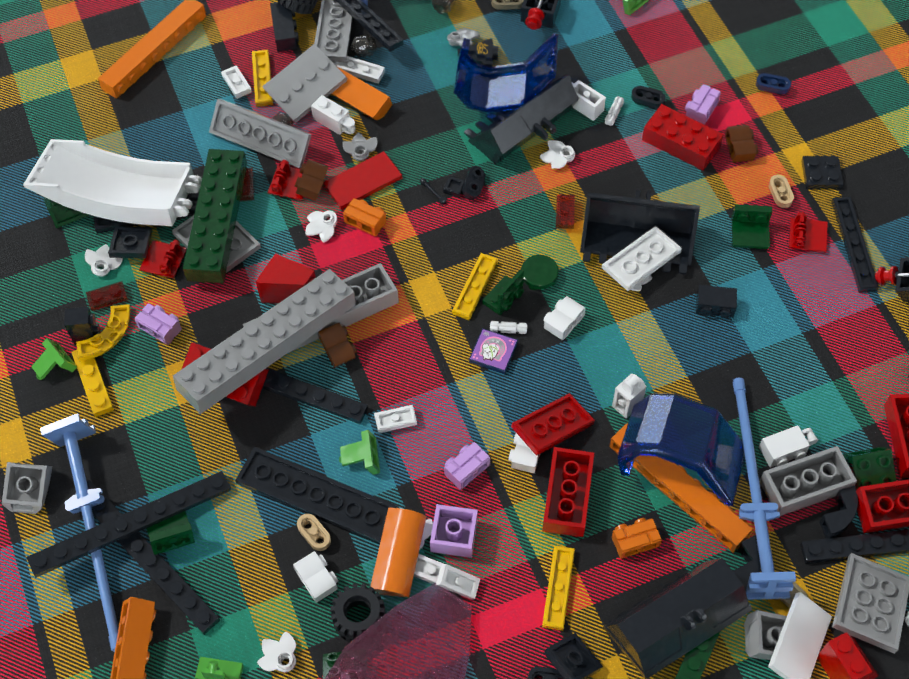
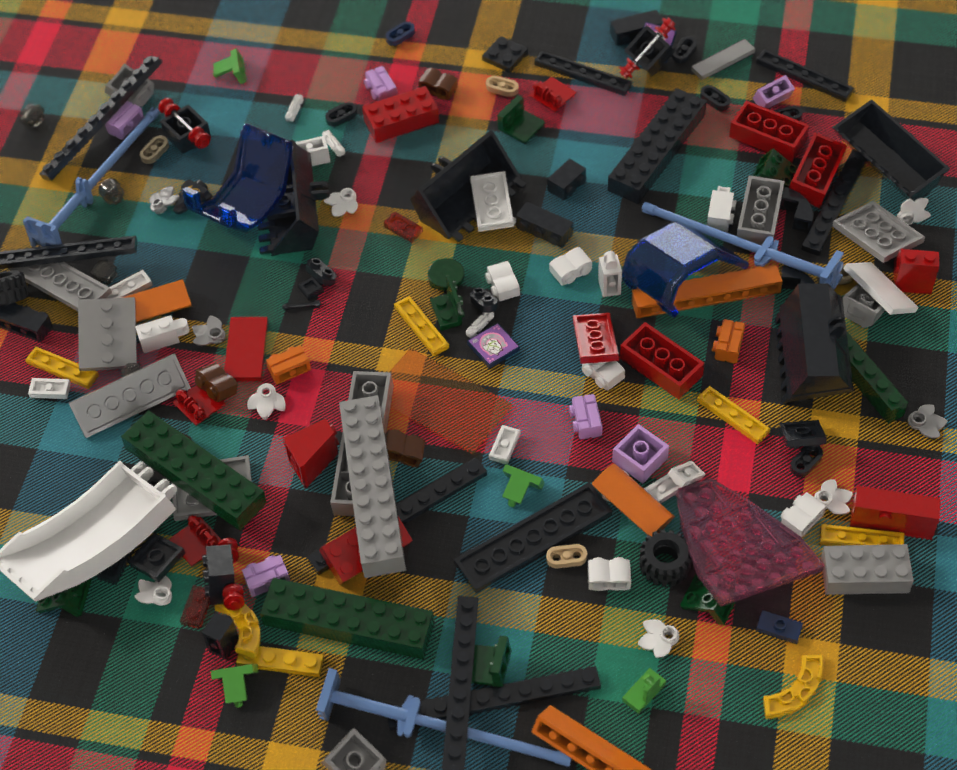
camera: 55 degrees left, 5 degrees down
none -> black brick [202,538,245,611]
none -> dark green brick [260,578,435,660]
none -> white axle [285,94,304,123]
none -> clear orange piece [389,348,512,455]
none -> black plate [470,287,498,313]
none -> black brick [516,202,573,248]
none -> white brick [549,247,592,285]
none -> black brick [608,88,707,204]

